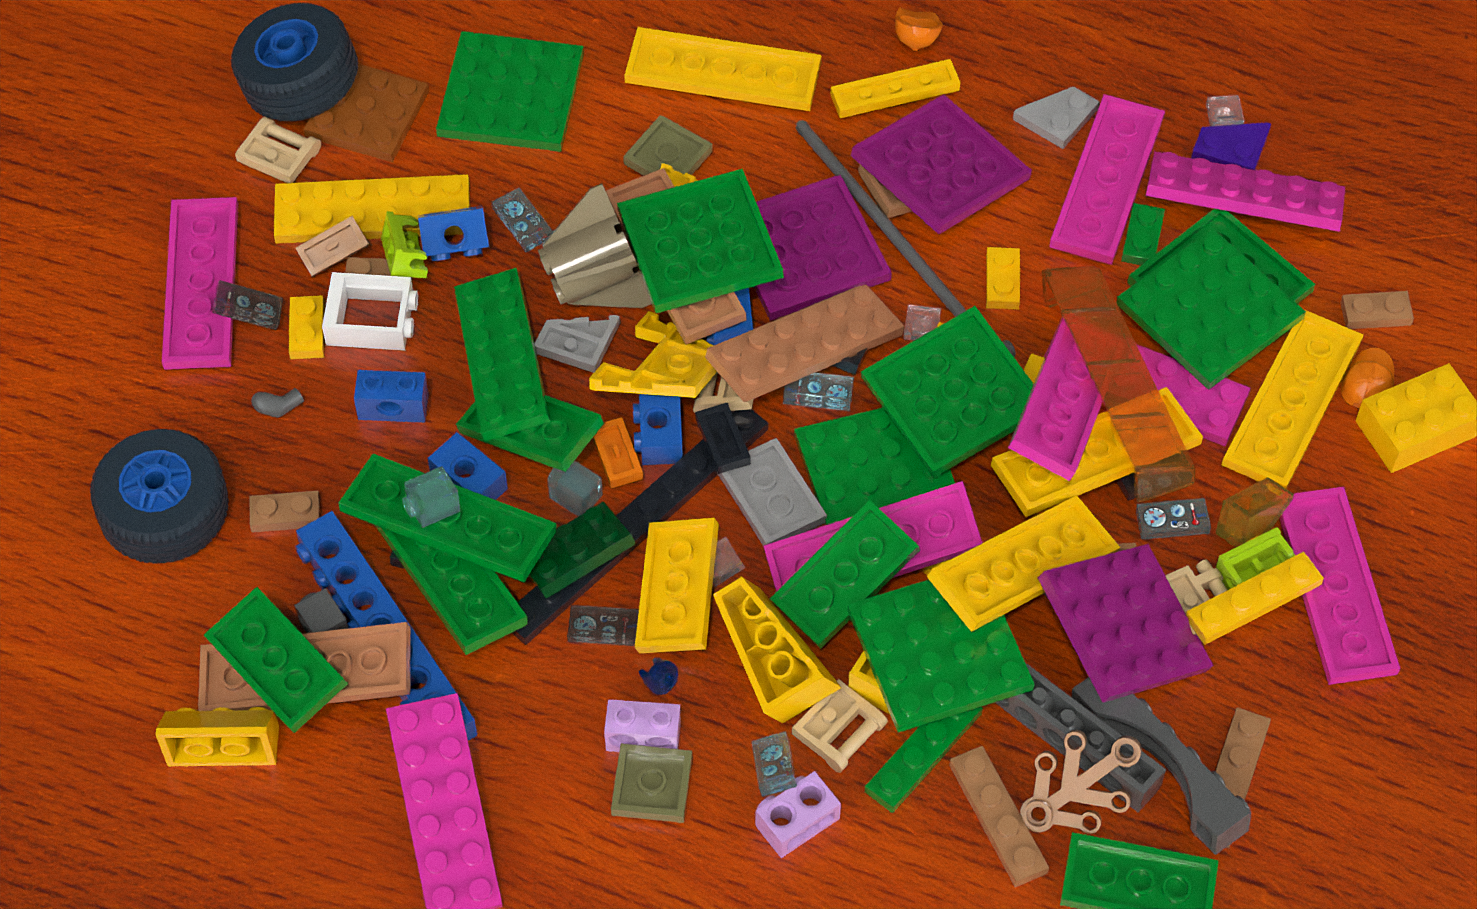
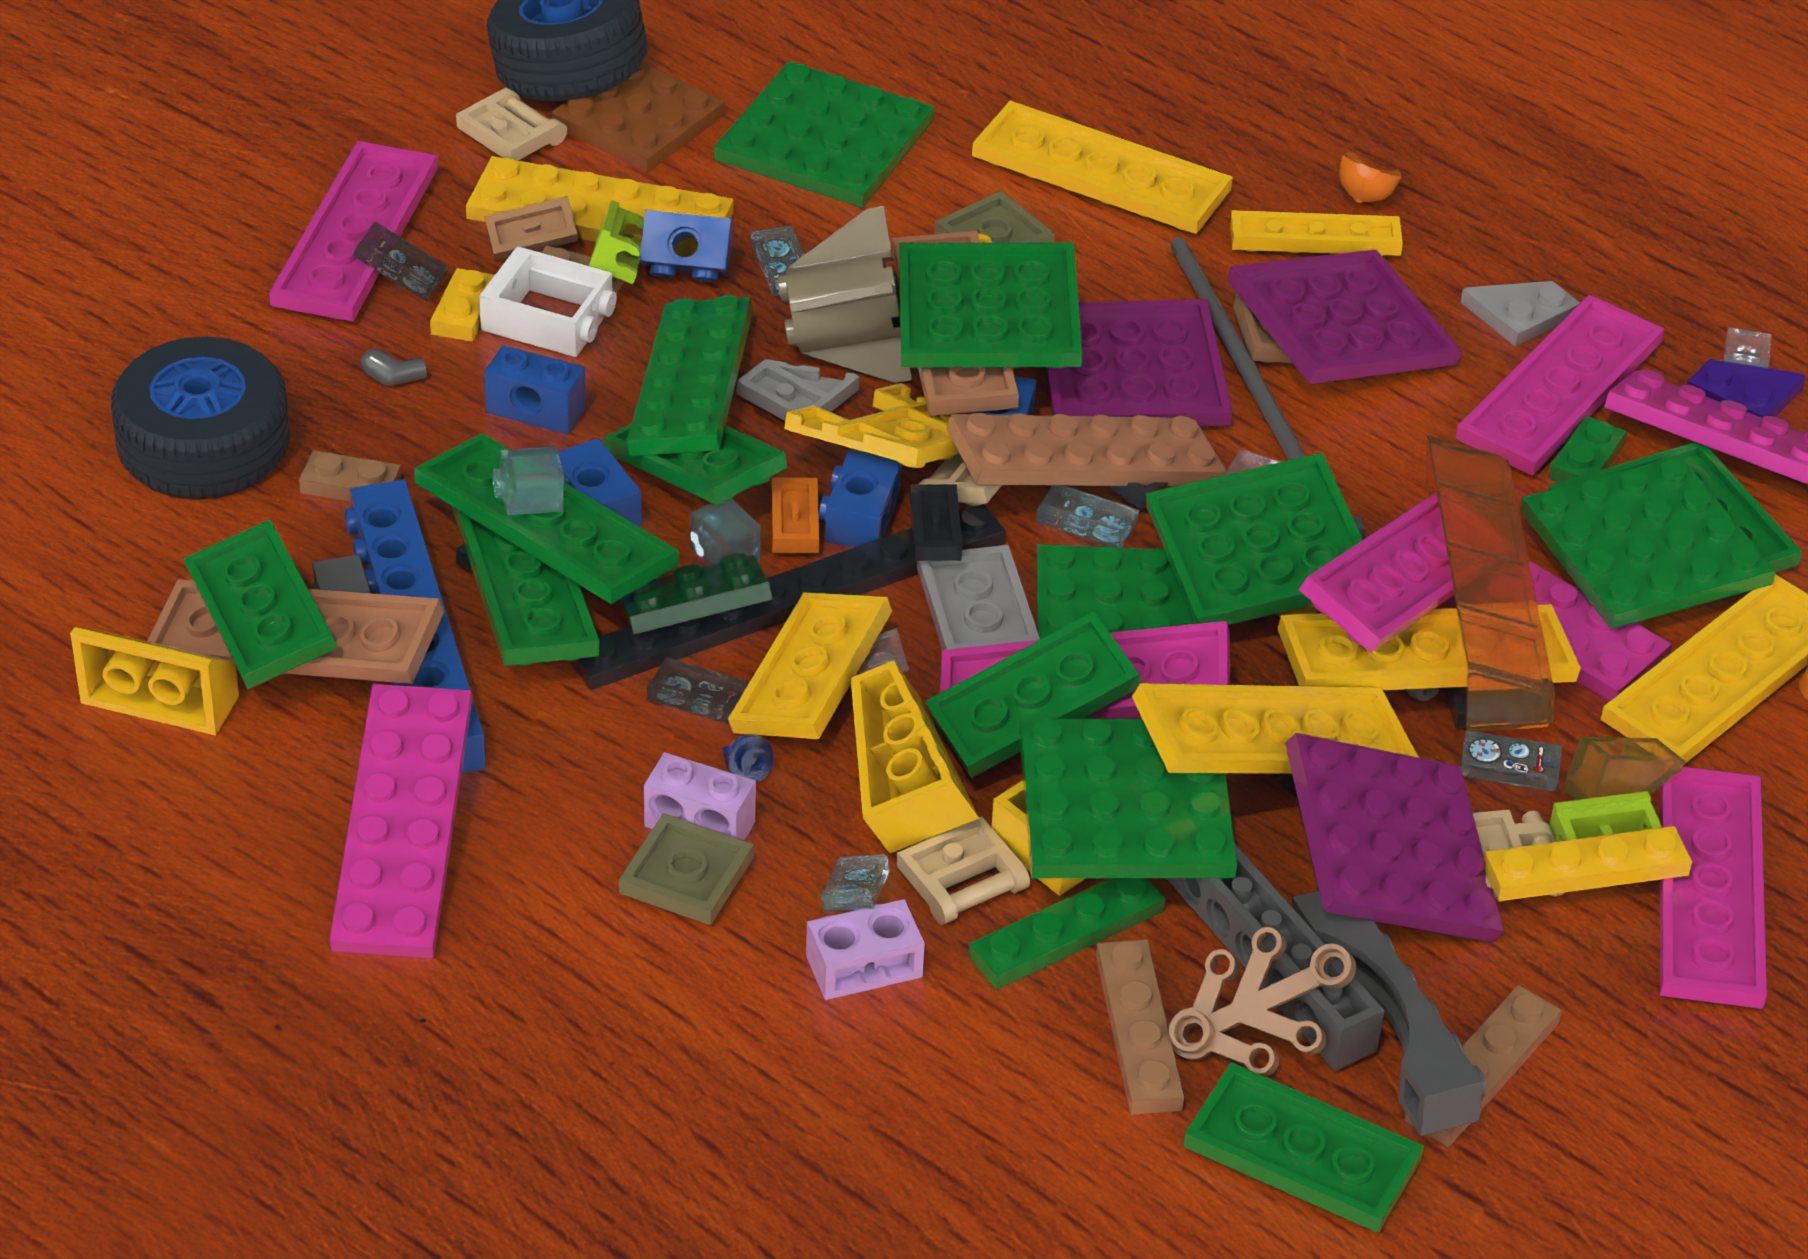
camera: 15 degrees right, 15 degrees down
yellow plate [986,247,1020,310] -> none

